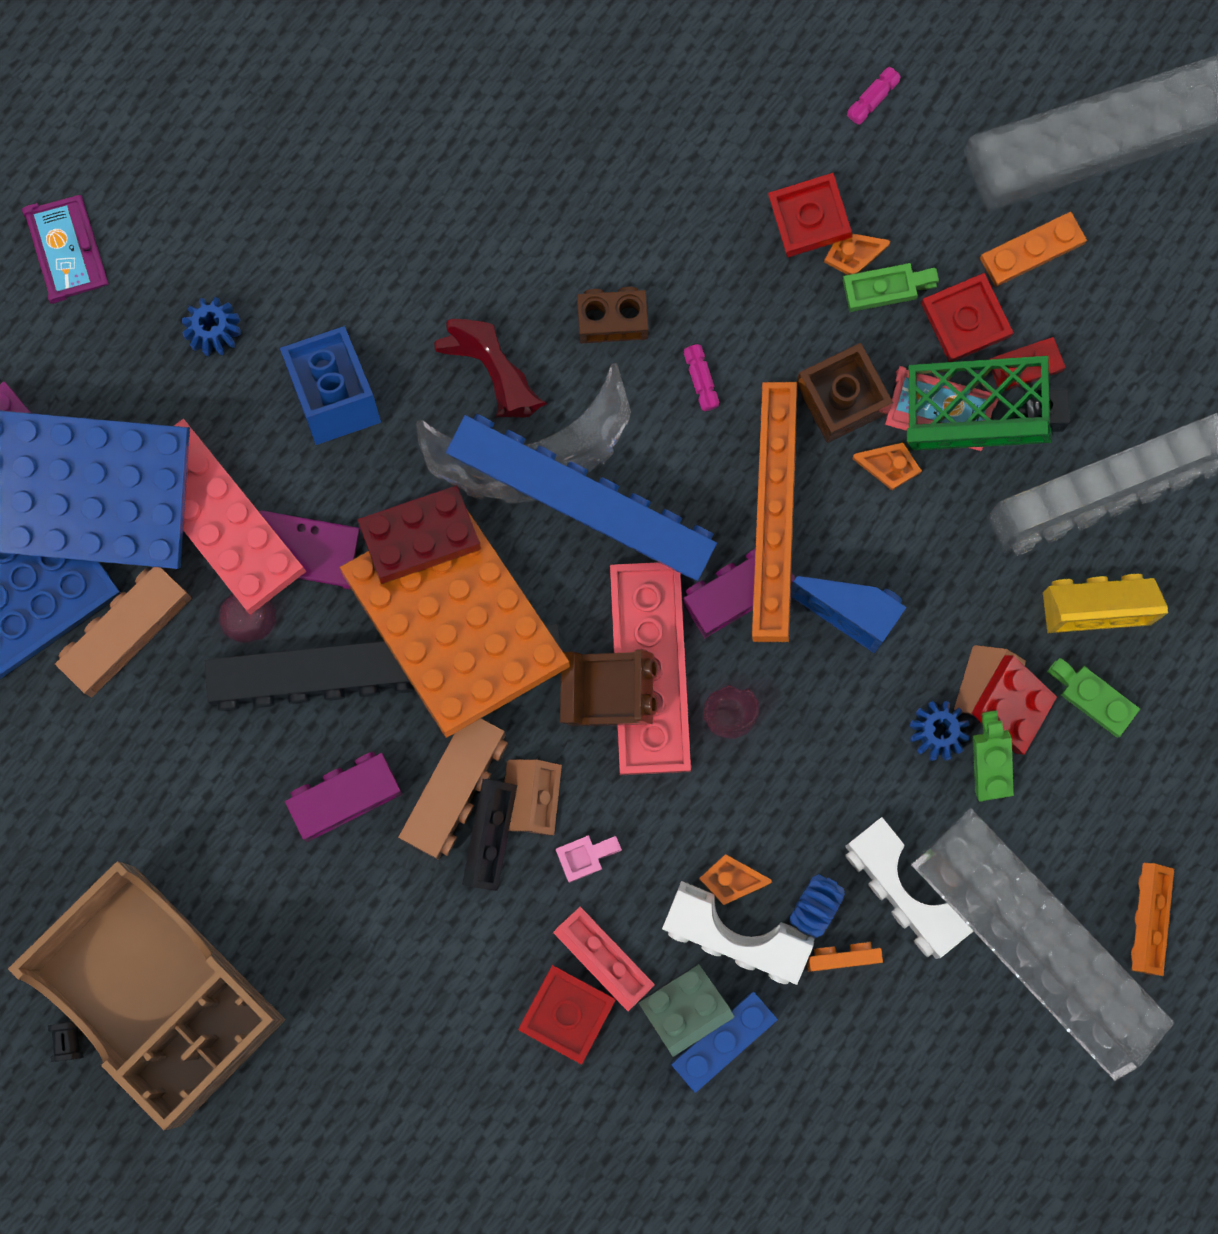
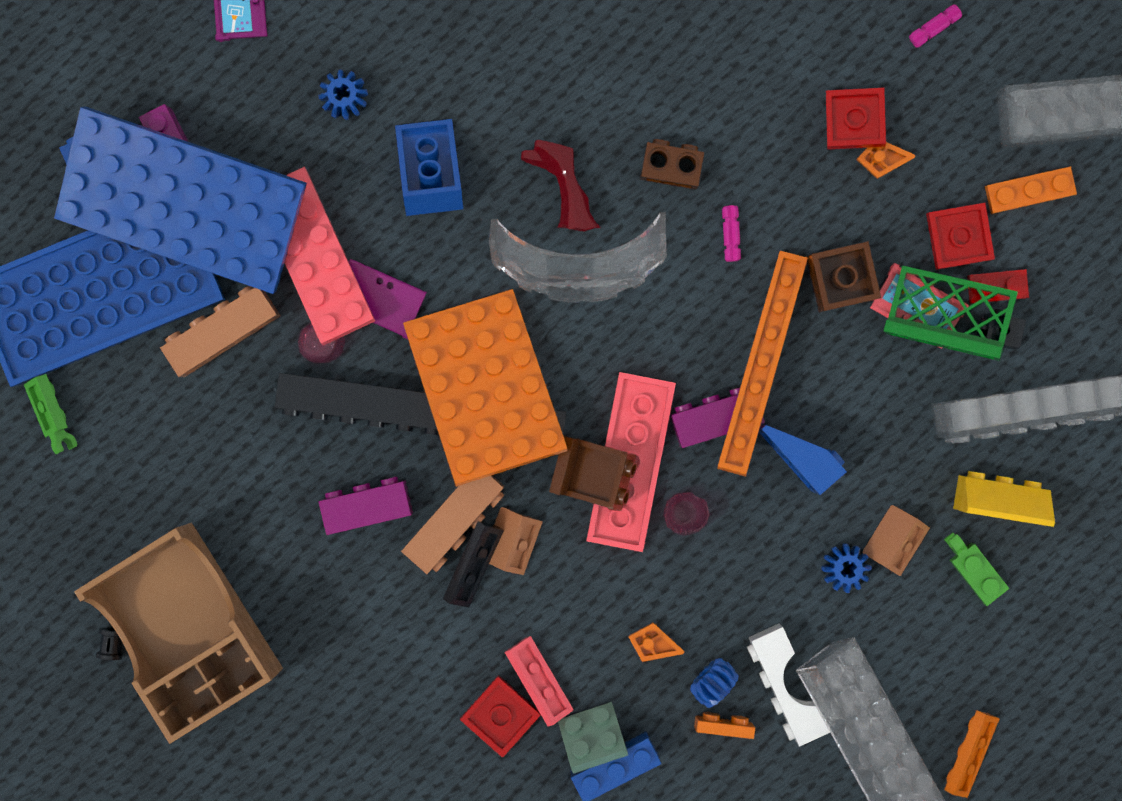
camera: 15 degrees right, 10 degrees up
dark red plate [357,485,481,584] -> none
blue brick [446,414,717,582] -> none
bright pink plate [556,835,622,883] -> none
white arch [662,881,814,985] -> none
bright green plate [842,263,939,312] -> none
orange piece [853,443,922,490] -> none
red plate [971,655,1057,755] -> none
bright green plate [973,711,1014,802] -> none

